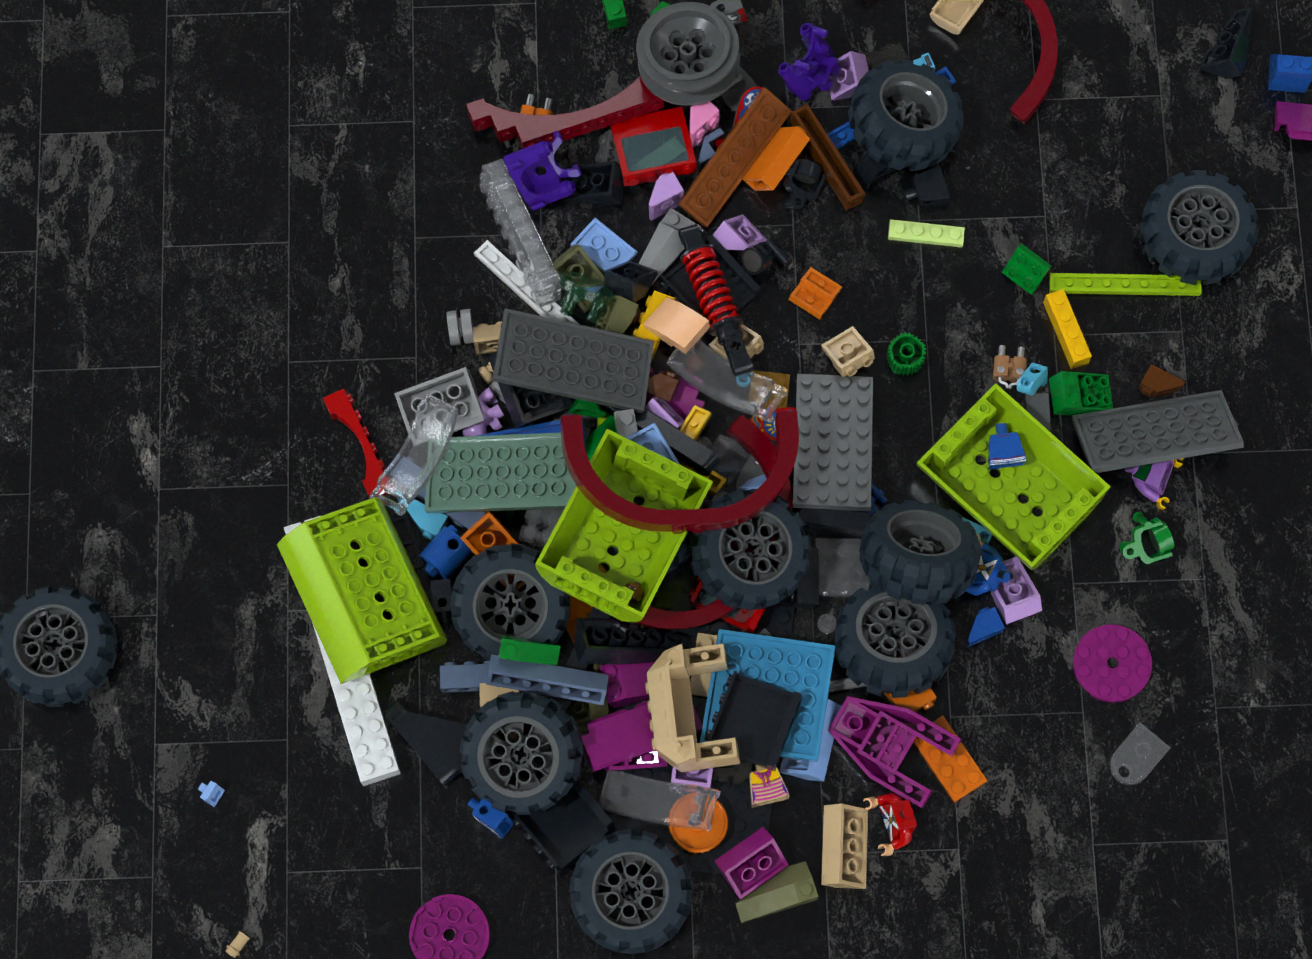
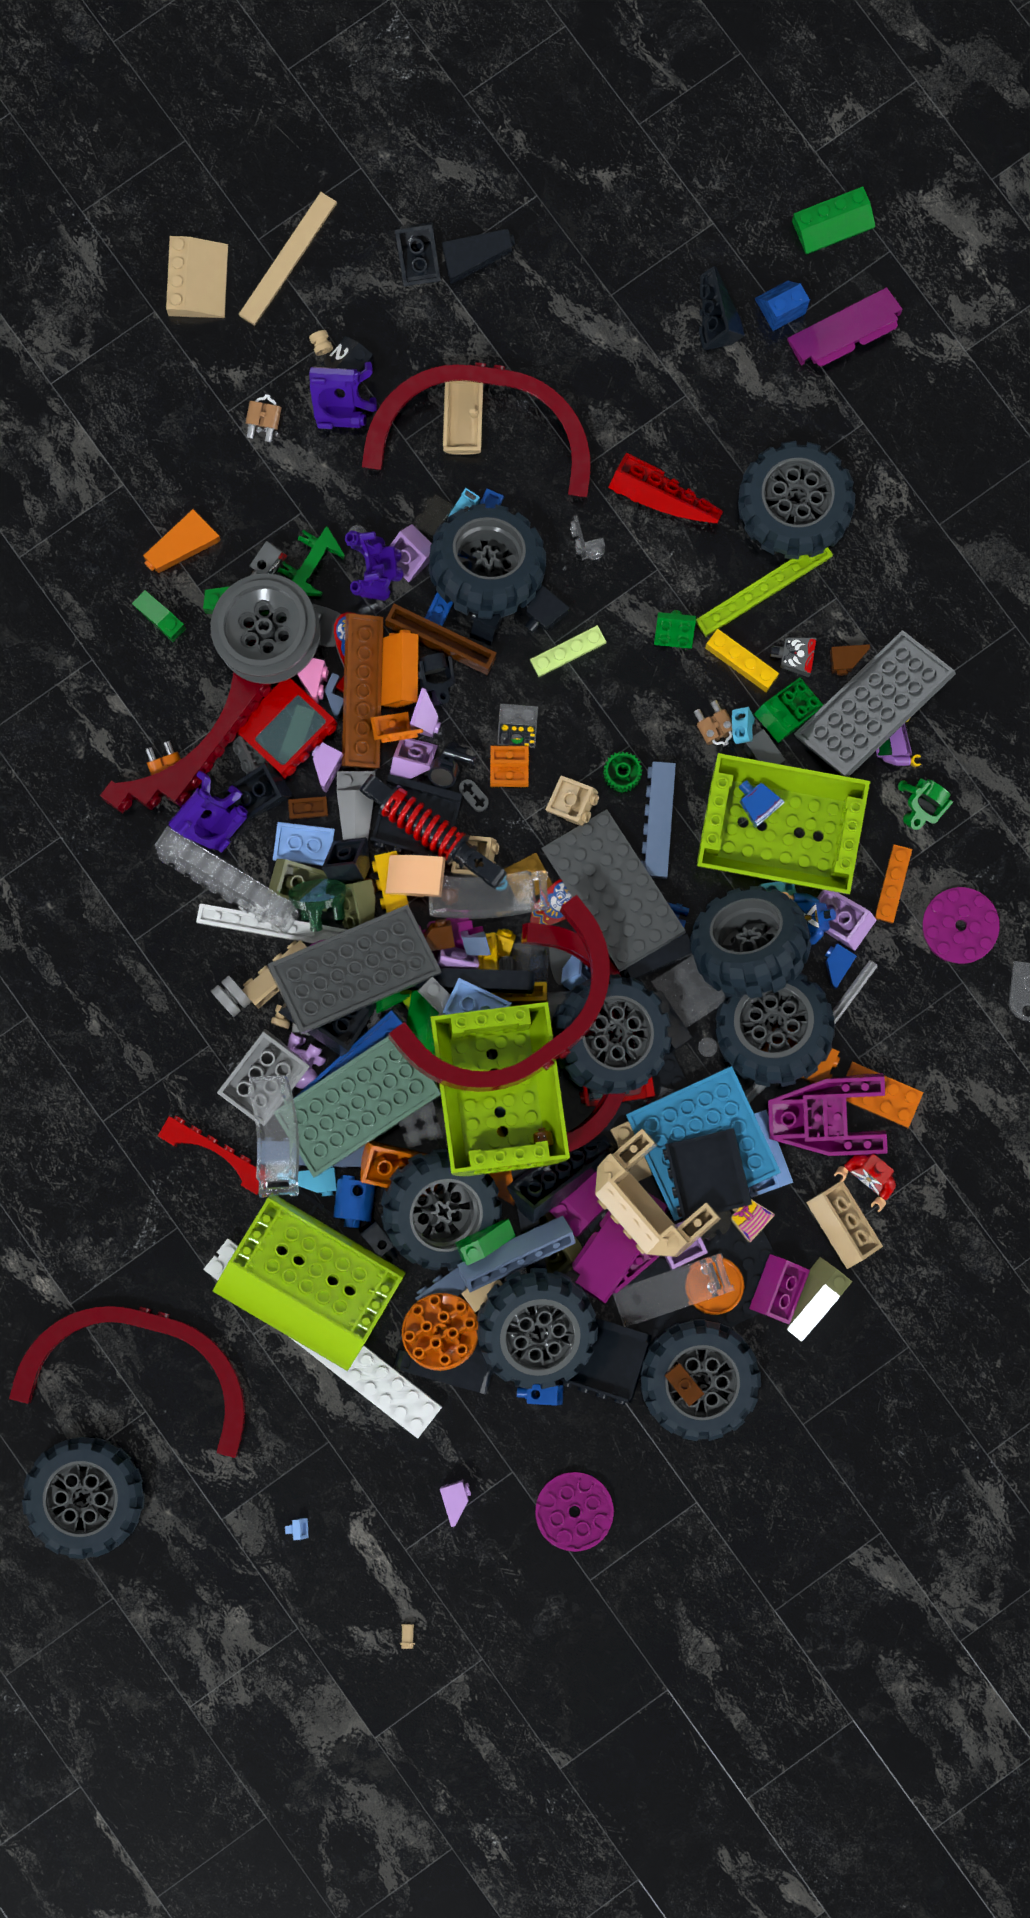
camera: 35 degrees left, 10 degrees up
none -> dark red arch [9,1306,245,1458]
none -> green hose [278,526,345,596]
none -> reddish brown plate [288,796,328,820]
none -> orange bracket [371,712,423,743]
none -> orange bracket [402,1293,478,1371]
none -> lavender slope [410,688,441,738]
none -> lavender slope [440,1480,471,1527]
none -> dark grey beam [459,779,489,812]
none -> sand blue slope [460,930,491,955]
none -> yellow bracket [496,929,516,959]
none -> clear slope [497,704,538,748]
none -> clear bracket [570,514,605,560]
none -> red wedge [608,453,723,523]
none -> sand blue brick [641,762,676,879]
none -> reddish brown plate [664,1363,704,1406]
none -> torso [771,638,816,677]
none -> light grey axle [832,960,877,1024]
none -> orange plate [875,845,912,923]

